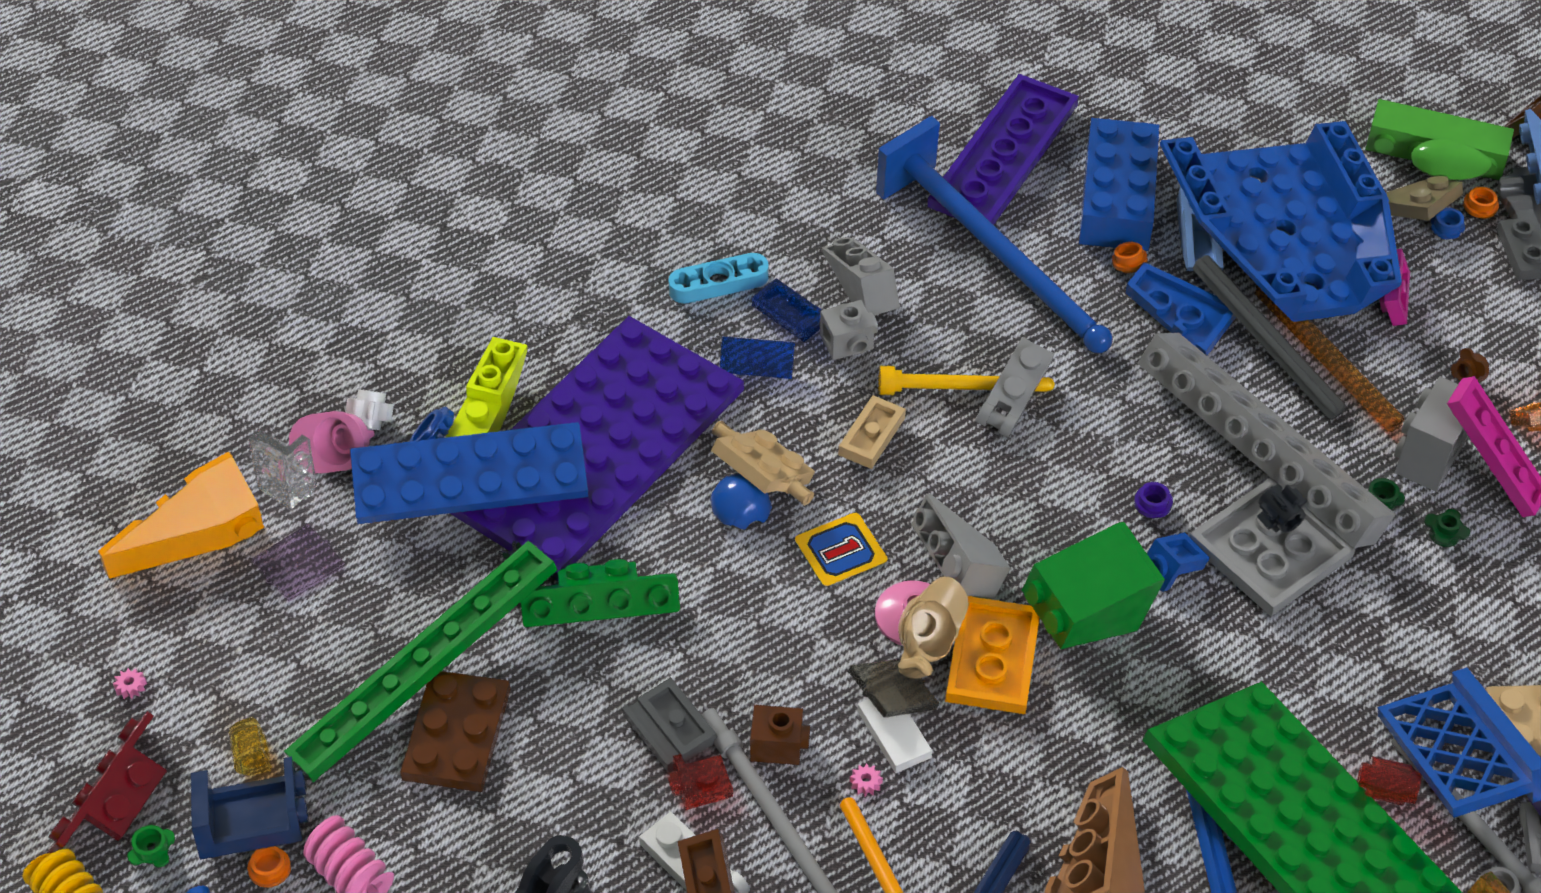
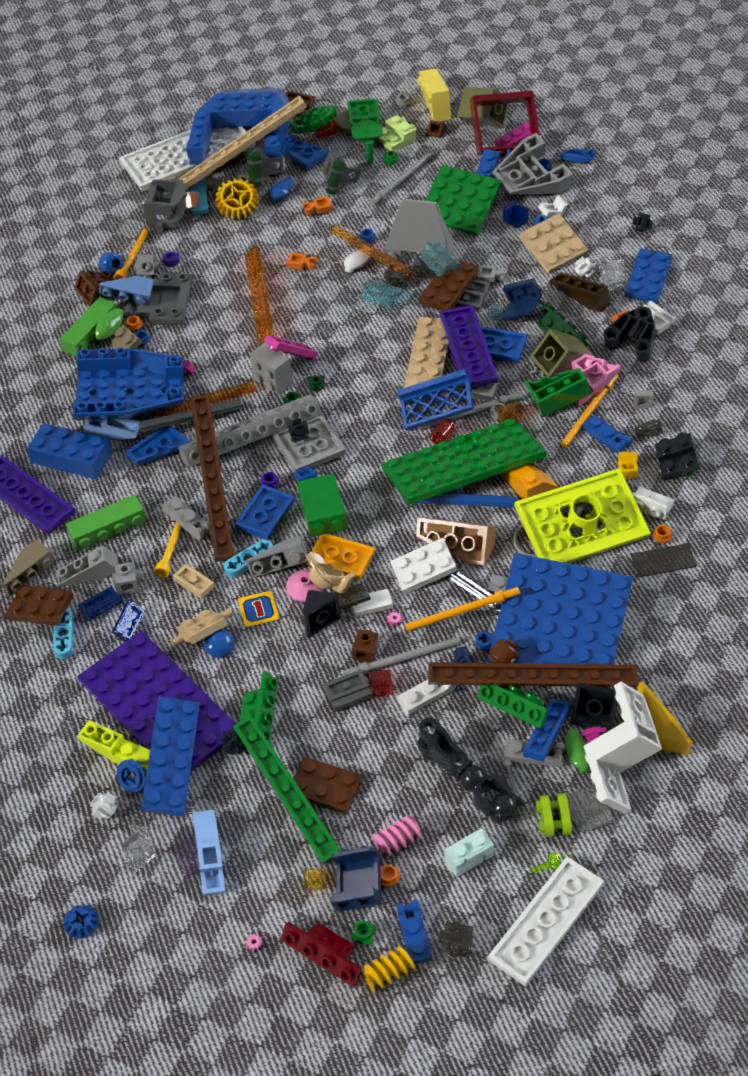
camera: 75 degrees left, 0 degrees up
light orange wedge [98,452,264,579] -> none
bright pink piece [289,411,375,474] -> none
blue piece [876,116,1113,354] -> none
orange plate [1112,242,1148,273] -> none
reddish brown plate [1451,348,1489,382] -> none
none -> dark tan slope [3,539,55,596]
none -> reddish brown plate [5,585,74,626]
none -> blue gear [63,903,99,939]
none -> bright green brick [66,495,147,551]
none -> reddish brown plate [191,394,234,562]
none -> light blue slope [192,810,225,896]
none -> medium azure beam [224,540,273,578]
none -> blue plate [235,484,295,540]
none -> black slope [302,590,341,638]
none -> white plate [390,538,458,594]

